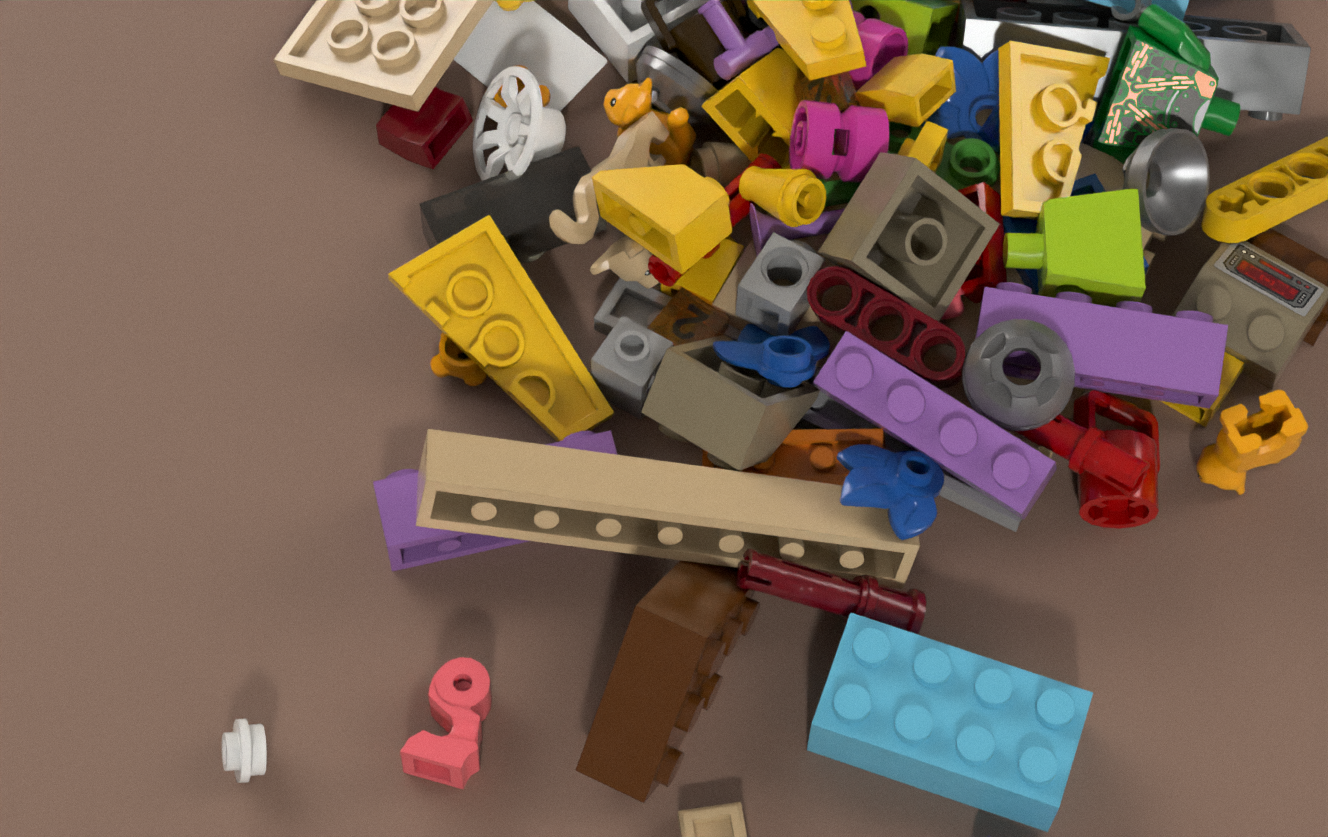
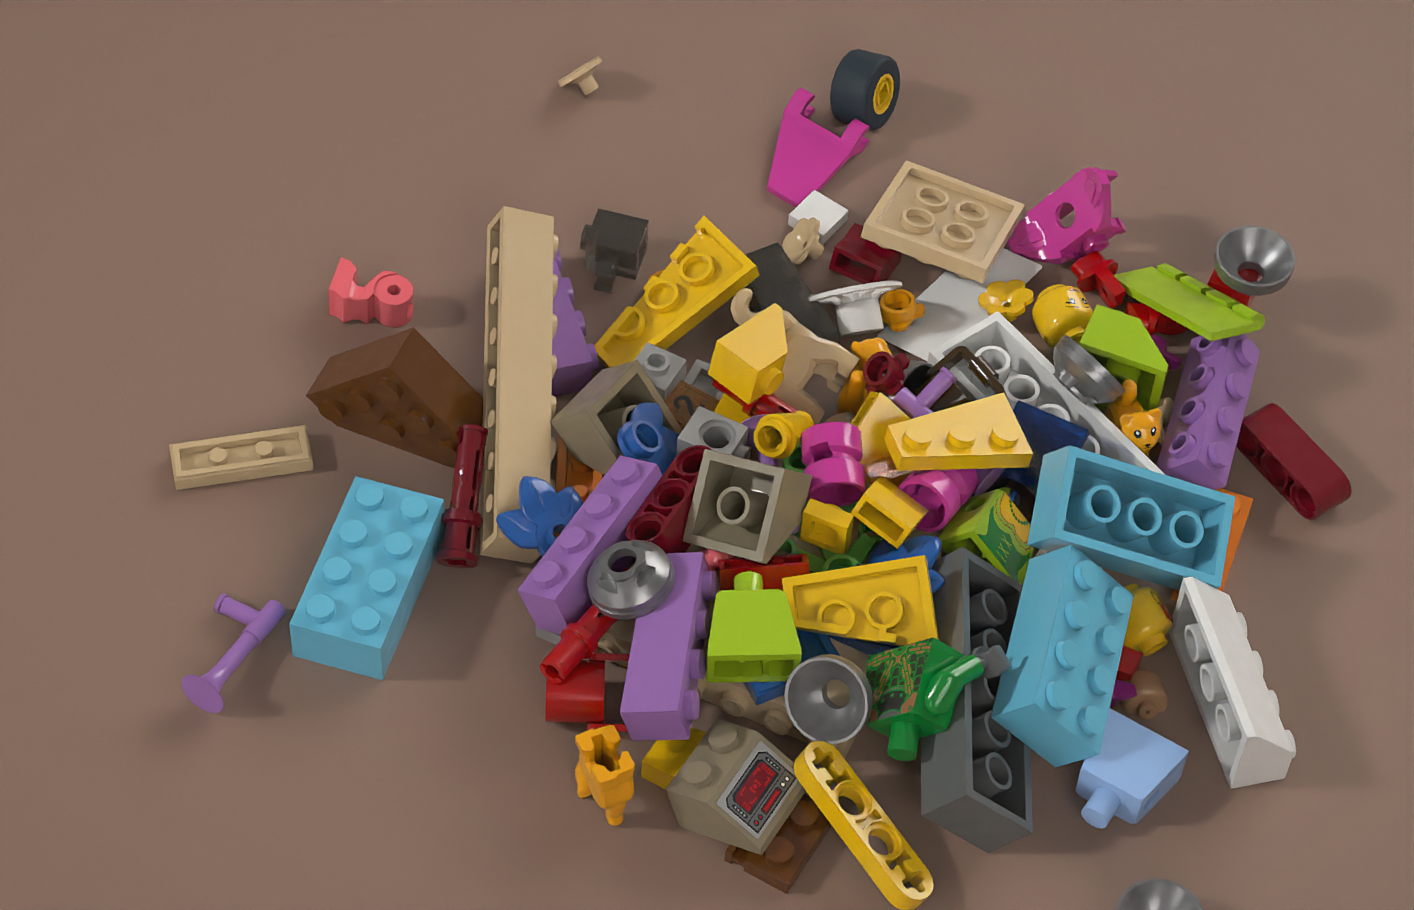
camera: 85 degrees right, 10 degrees down
white plate [222,718,267,783] -> none
none -> tan plant [558,56,602,95]
none -> clear smoke brick [580,208,649,294]
none -> dark pink flag [767,87,869,208]
none -> tan plant [781,217,824,265]
none -> white tile [788,190,849,245]
none -> black wheel [830,49,900,130]
none -> dark red plate [863,351,910,397]

